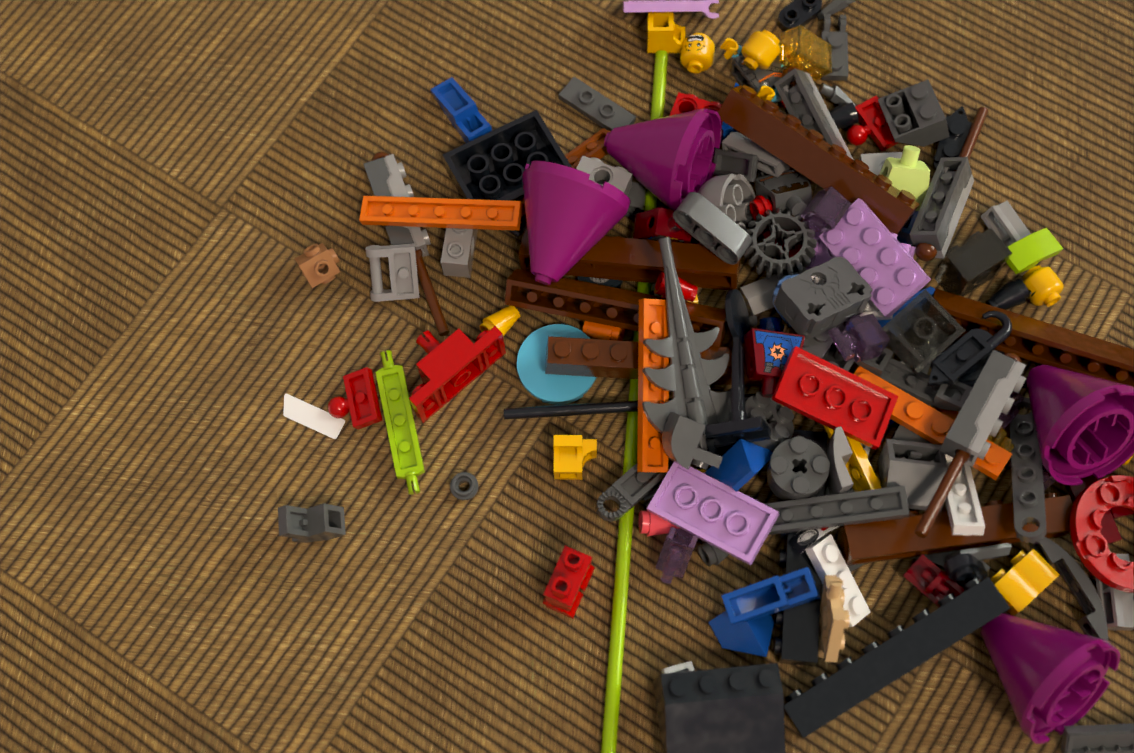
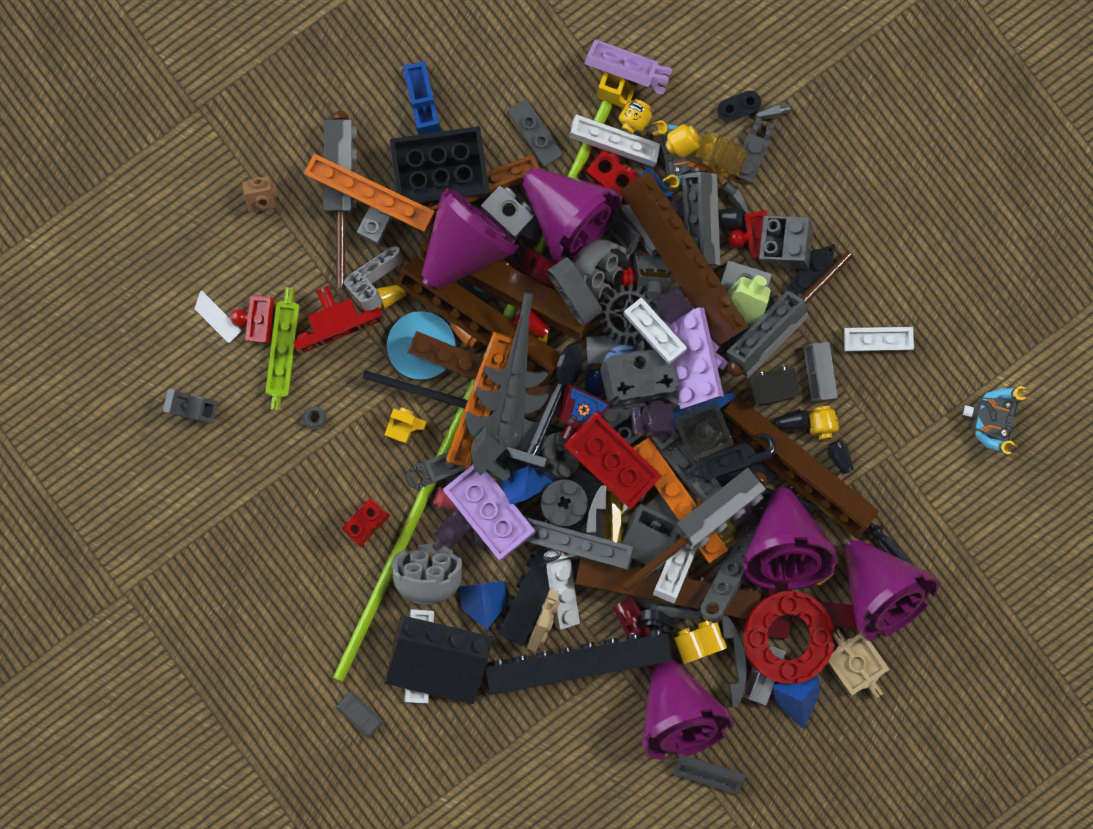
camera: 10 degrees right, 15 degrees up
light grey plate [365,243,420,302] -> none
blue slope [721,567,821,625] -> none
lime slope [1000,228,1063,274] -> none
none -> light grey beam [344,246,405,311]
none -> light grey cylinder [393,544,462,604]
none -> white plate [569,115,660,167]
none -> white plate [623,298,687,365]
none -> black cone [826,439,854,475]
none -> white plate [844,327,914,352]

